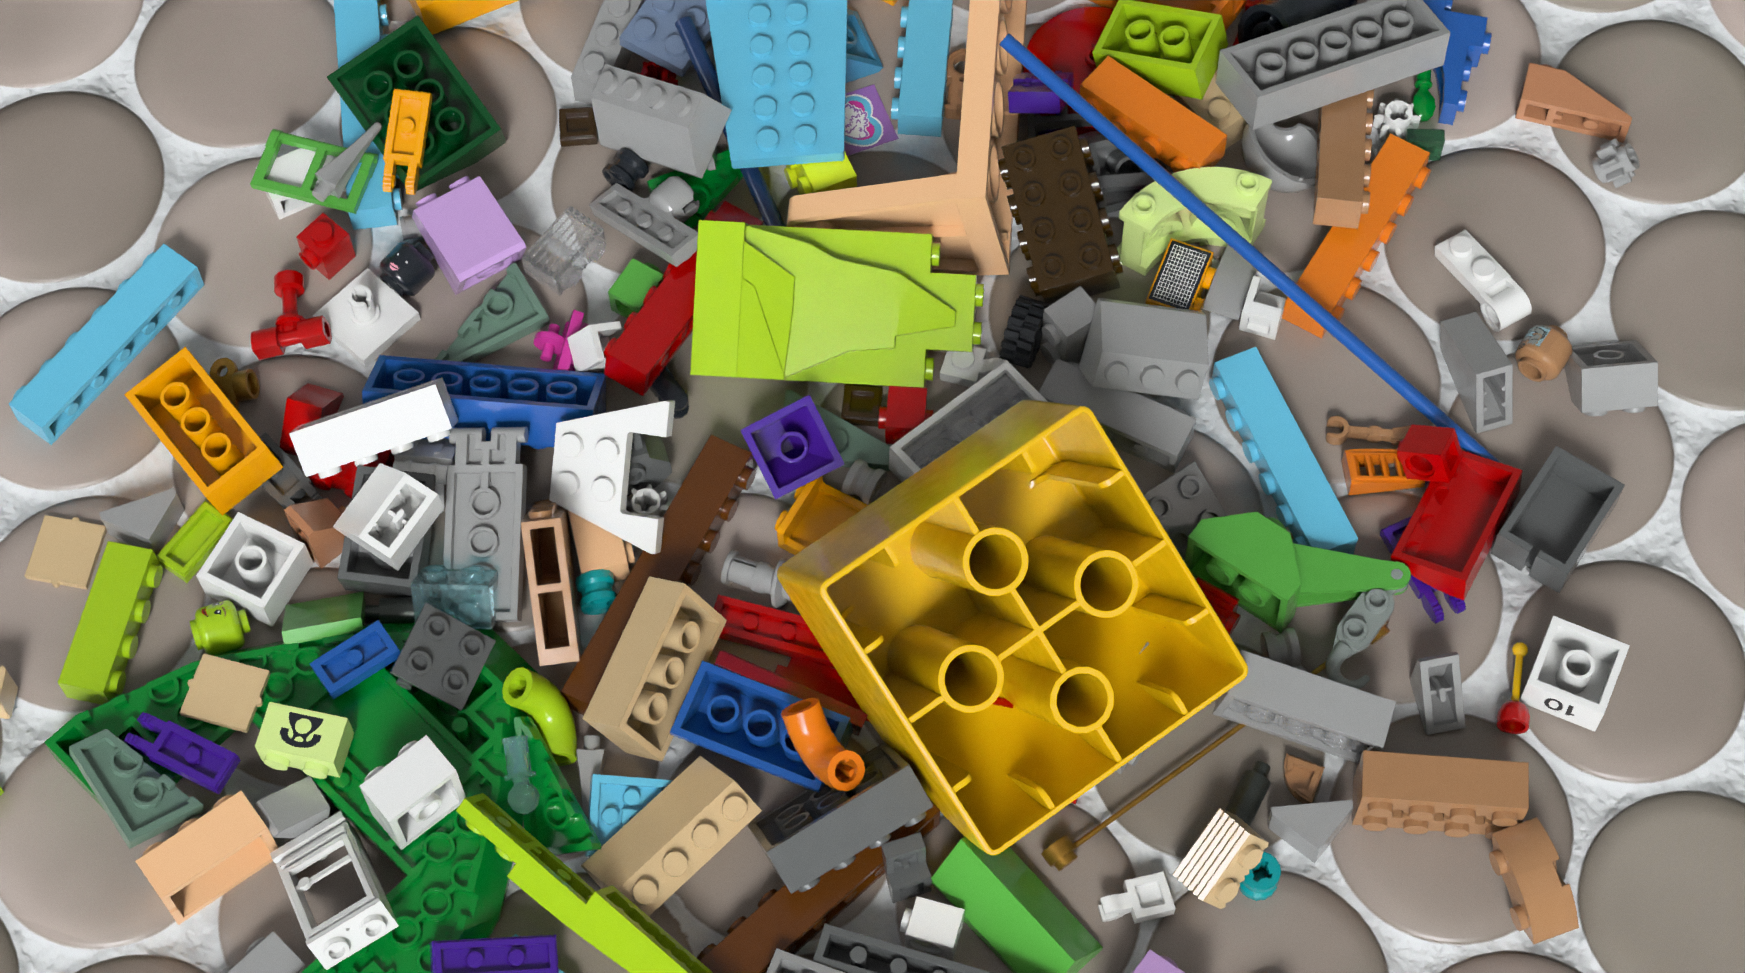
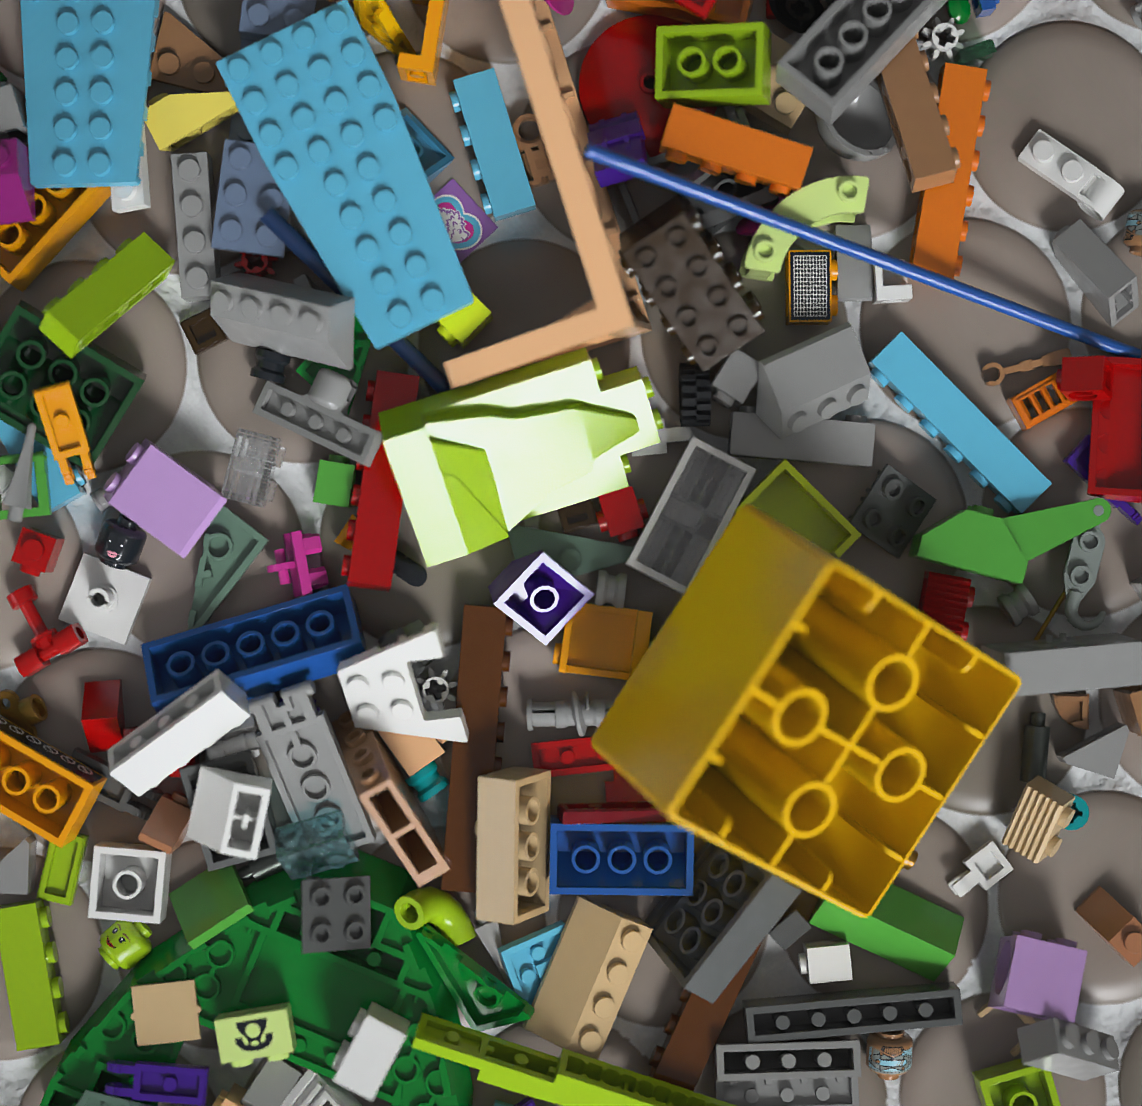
camera: 25 degrees left, 25 degrees up
blue plate [309,620,400,700] -> none
clear light blue pin [502,735,540,814] -> none
white panel [567,321,622,372] -> none
orange cylinder [781,698,865,791] -> none
none -> lime brick [39,232,175,358]

